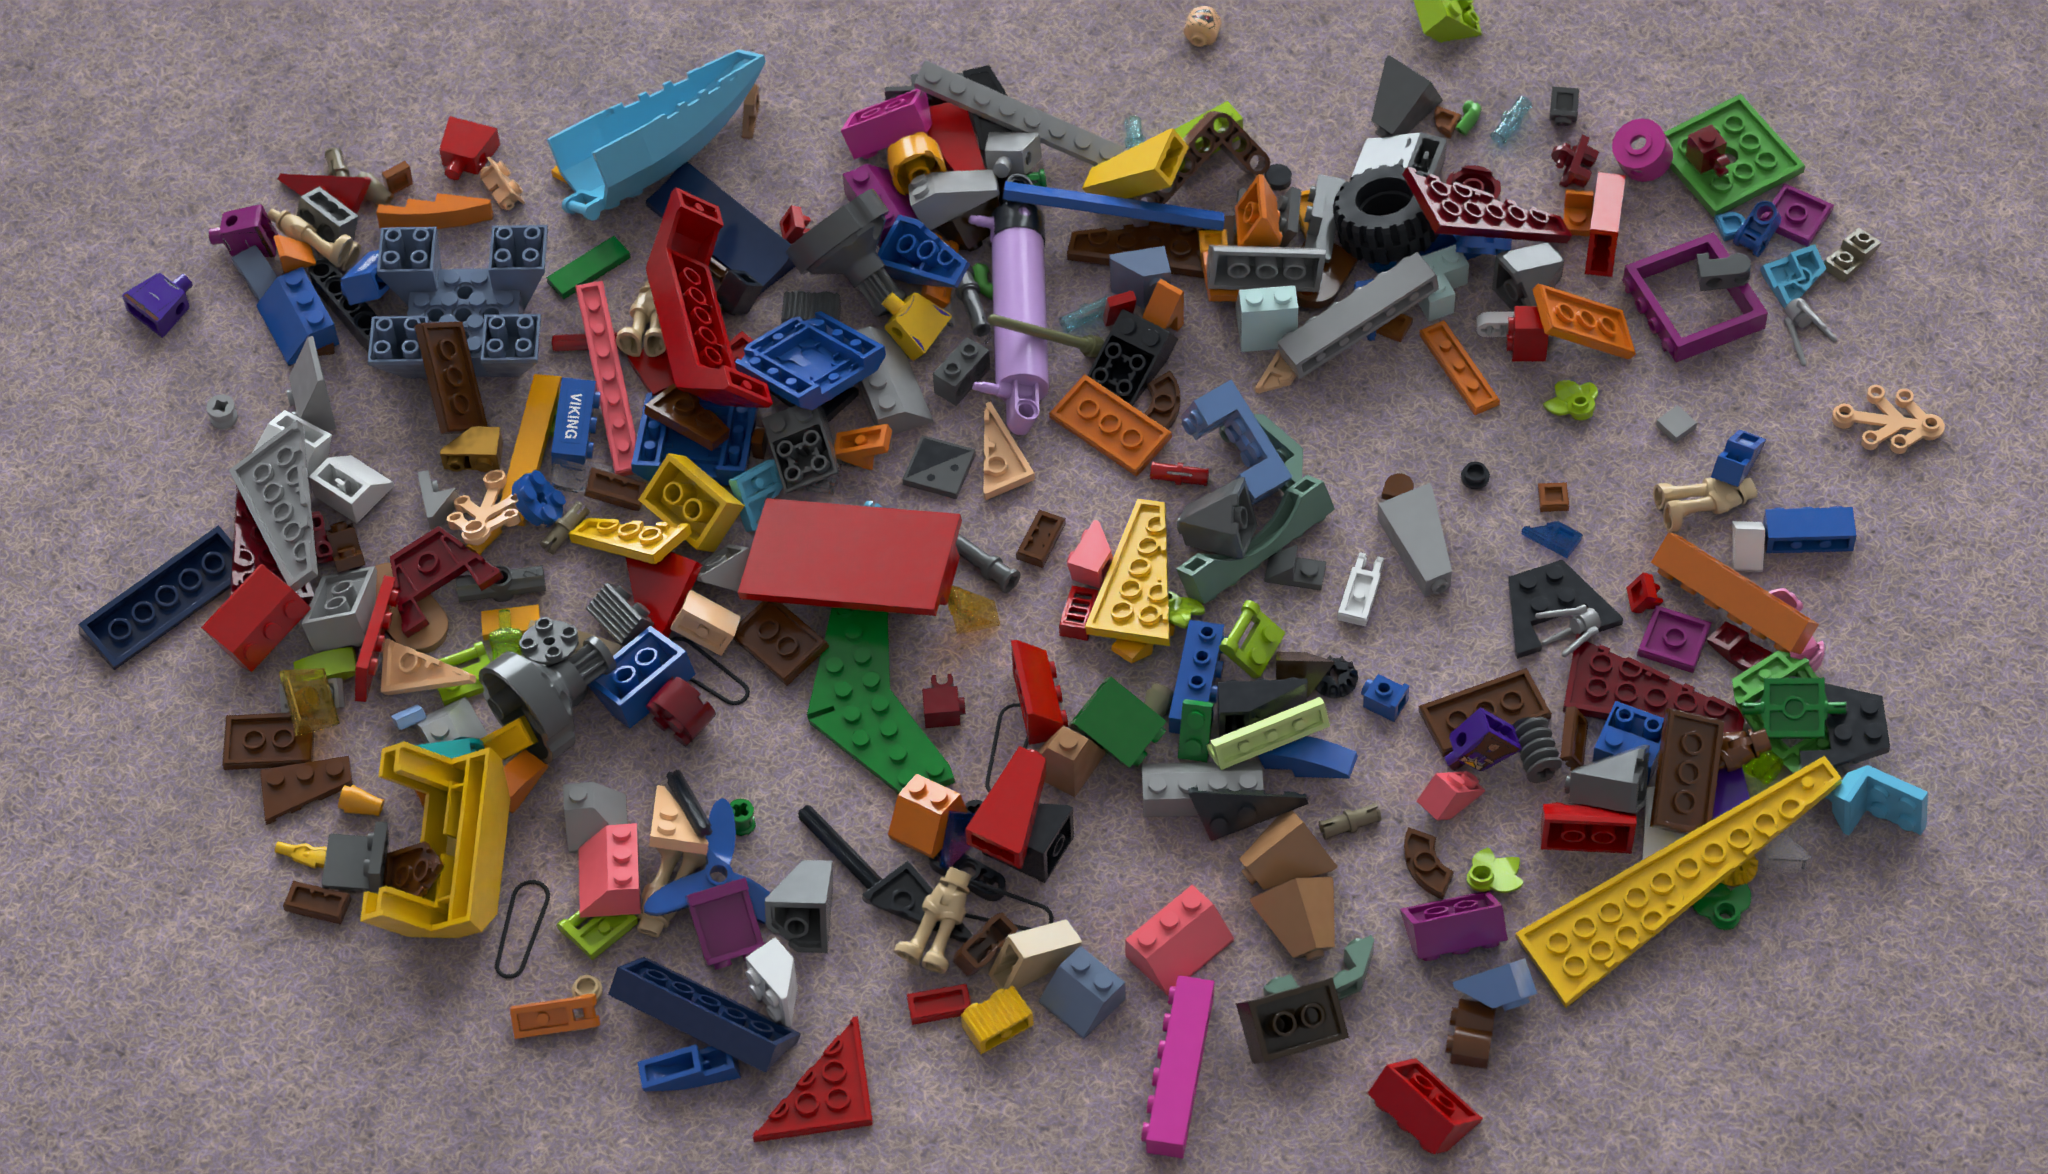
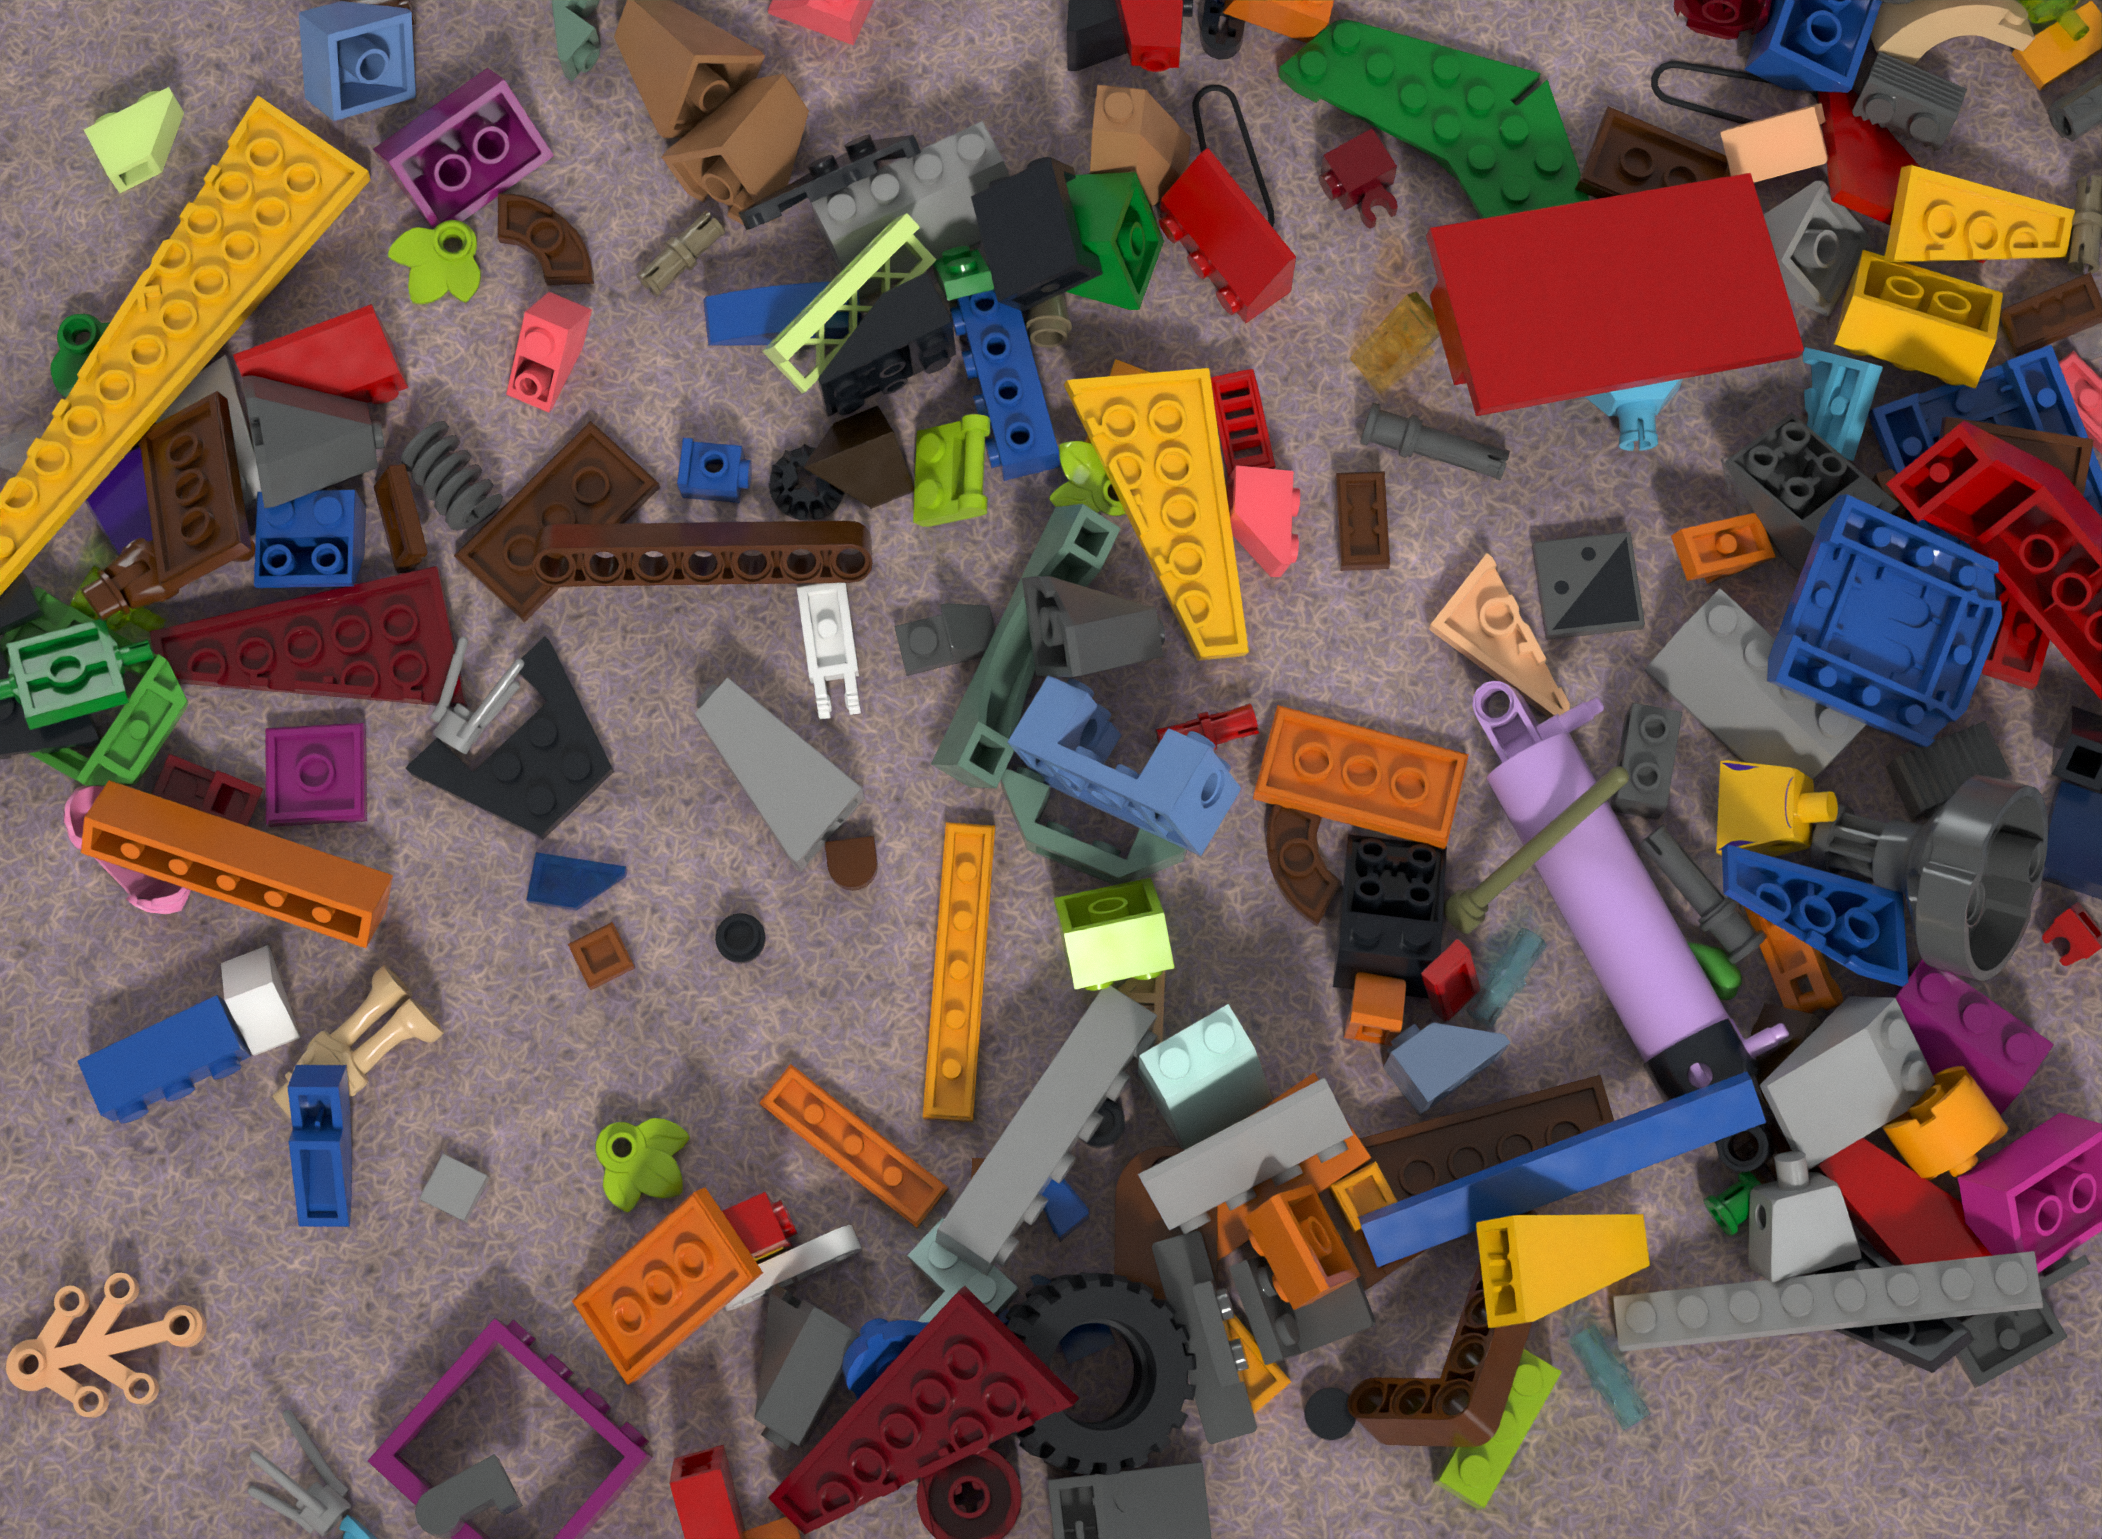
camera: 155 degrees right, 20 degrees up
dark purple torso [1445,708,1522,771] -> none
red tile [1626,572,1663,613] -> none
none -> yellowish green slope [84,87,184,193]
none -> reddish brown beam [532,521,873,587]
none -> light orange tile [923,822,996,1123]
none -> black panel [971,157,1103,312]
none -> brick [1053,877,1174,991]

